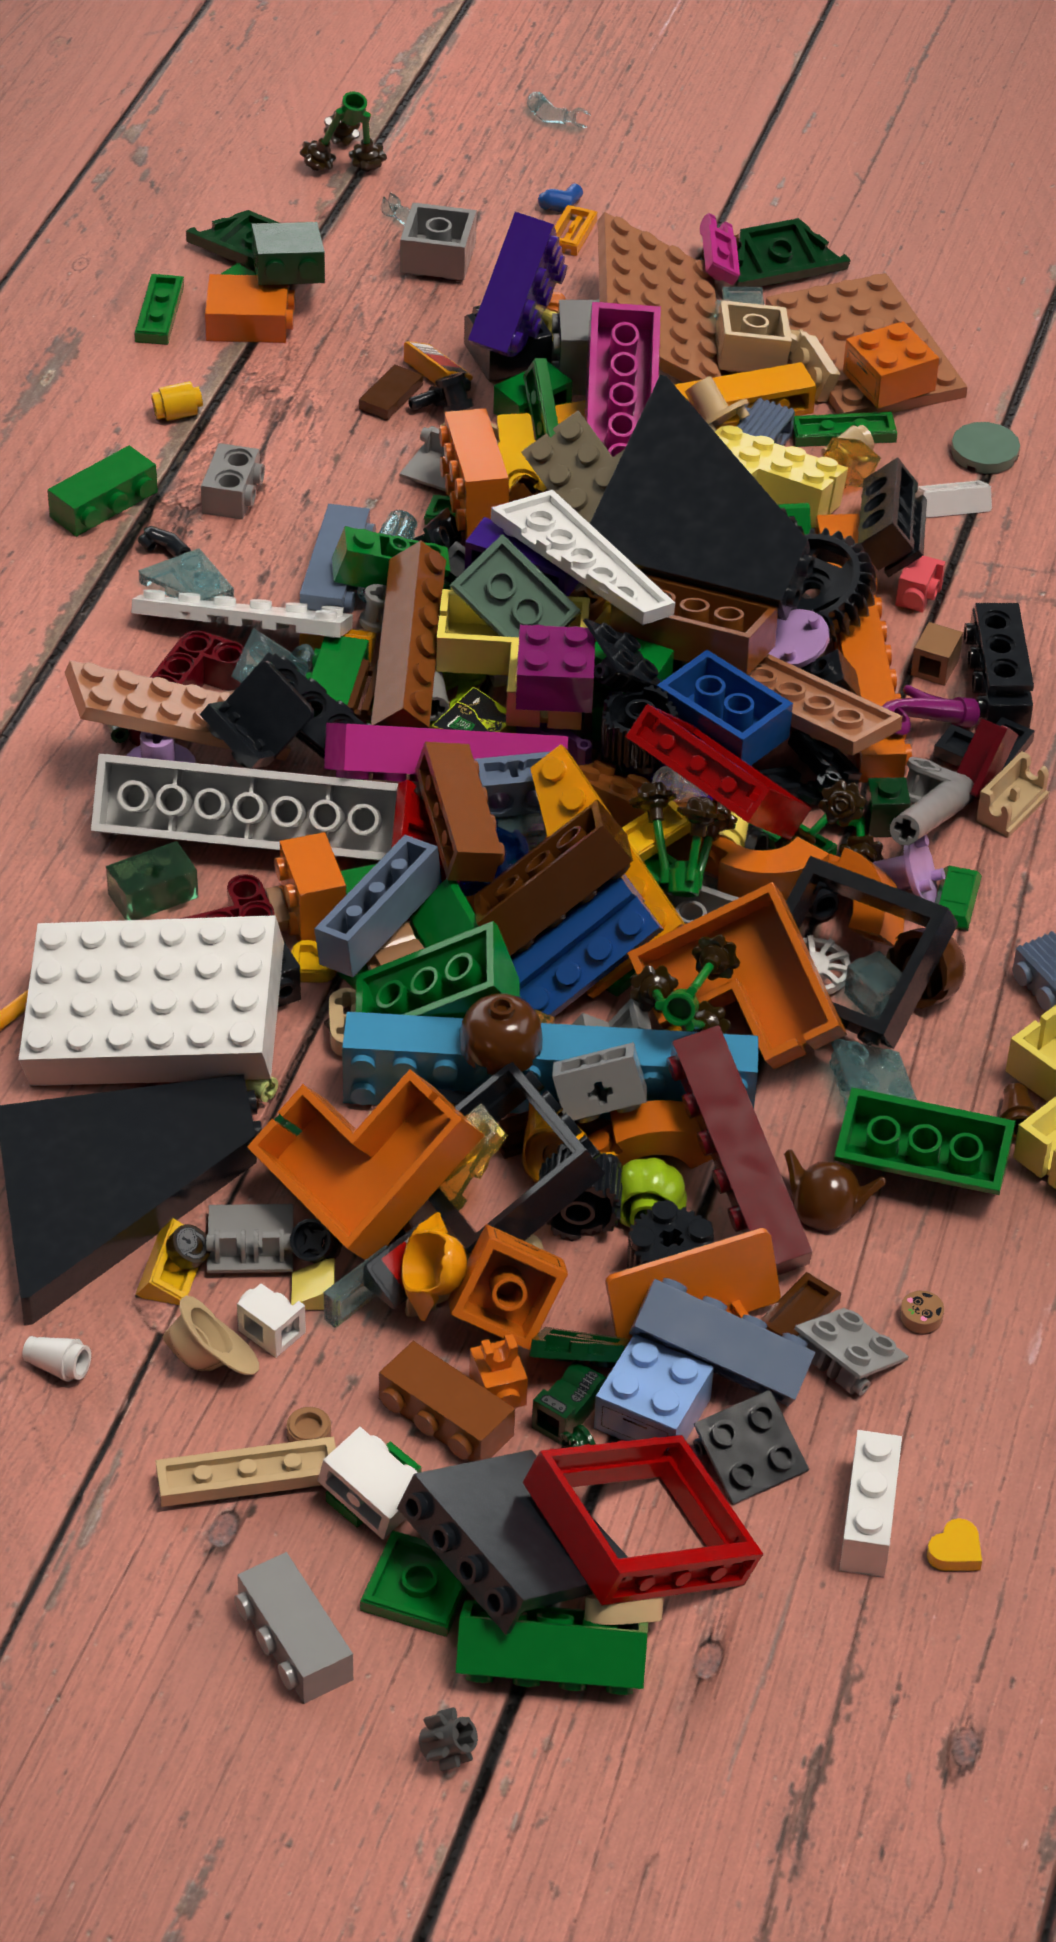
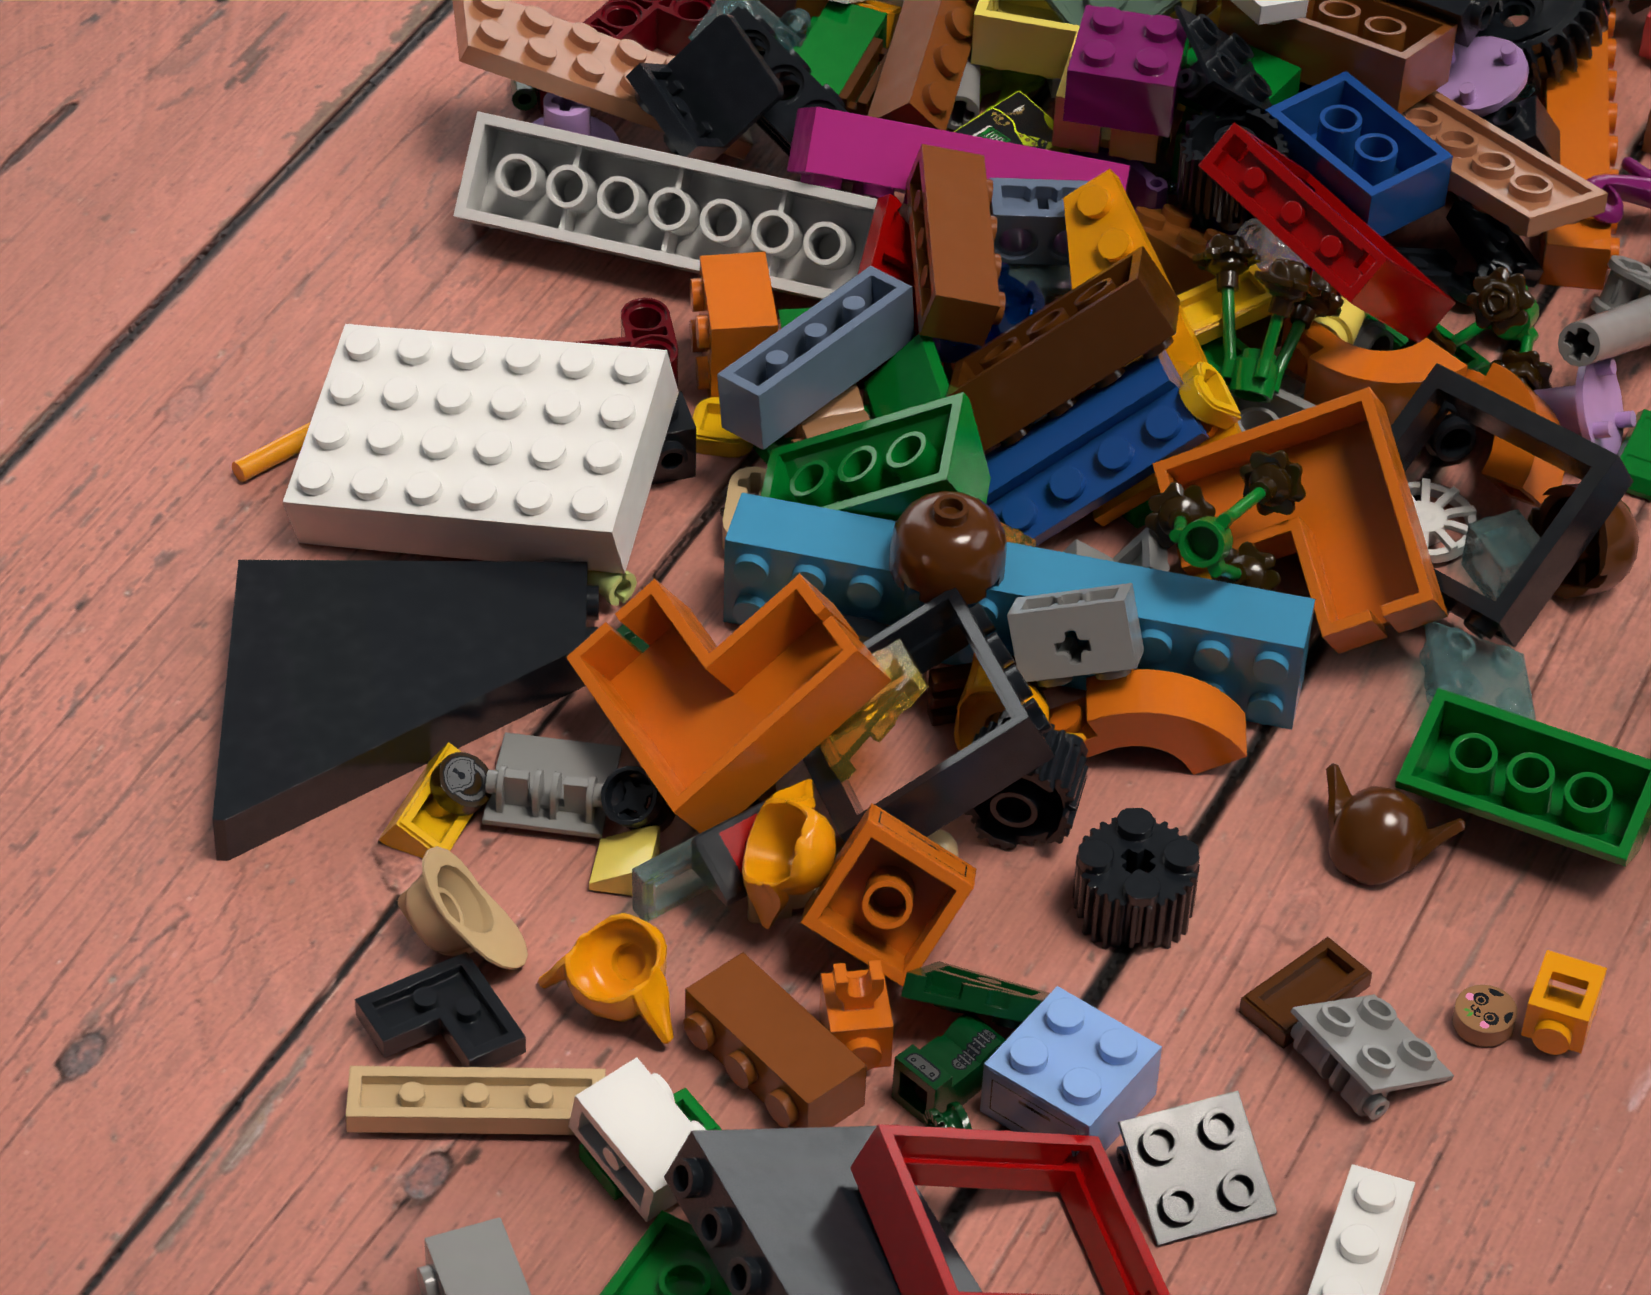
camera: 10 degrees right, 0 degrees up
white cone [22,1336,91,1382] -> none
clear green brick [106,841,199,920] -> none
white brick [237,1284,306,1358] -> none
medium nougat tile [265,886,290,932] -> none
medium nougat tile [287,1407,331,1442] -> none
orange bracket [605,1228,781,1339] -> none
lime plant [619,1158,687,1227] -> none
sand blue brick [629,1278,815,1406] -> none
dark red brick [667,1025,813,1275] -> none
dark green brick [864,777,911,837] -> none
none -> black plate [355,952,526,1067]
none -> light orange piece [538,913,674,1044]
none -> yellow tile [1179,361,1242,430]
none -> light orange brick [1521,950,1607,1055]

